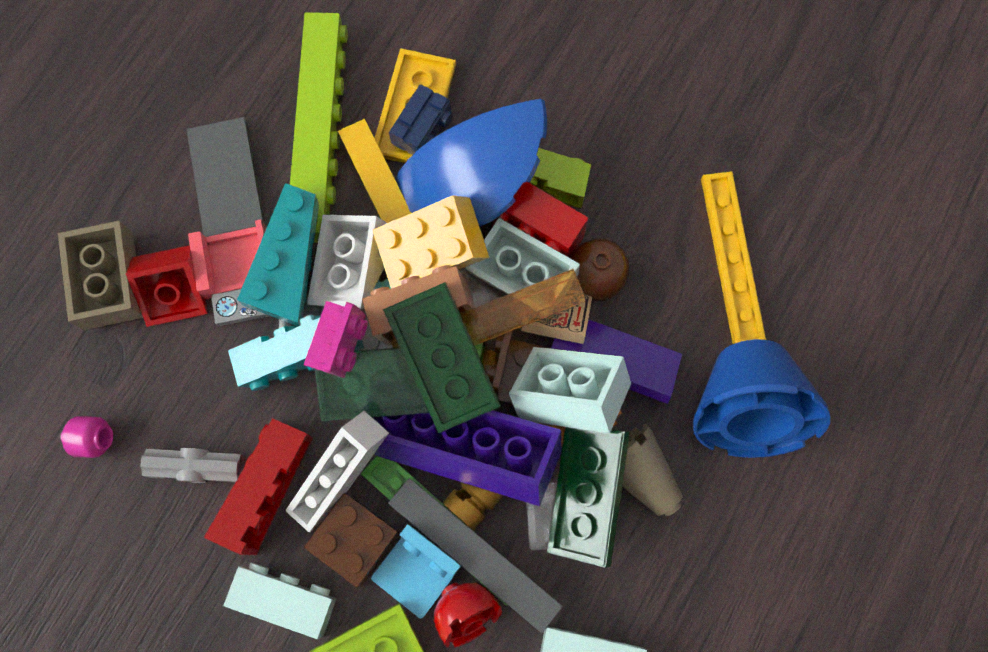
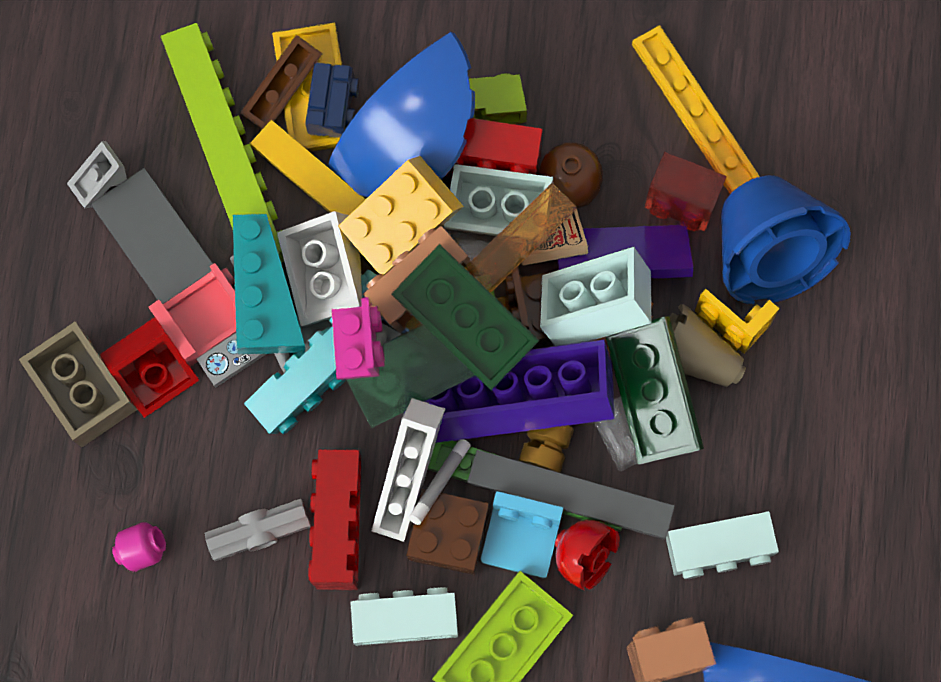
camera: 20 degrees left, 0 degrees up
none -> light grey slope [67,141,127,208]
none -> reddish brown slope [240,34,322,129]
none -> light grey bar [409,439,471,525]
none -> clear red brick [644,152,727,231]
none -> yellow bracket [695,289,780,354]

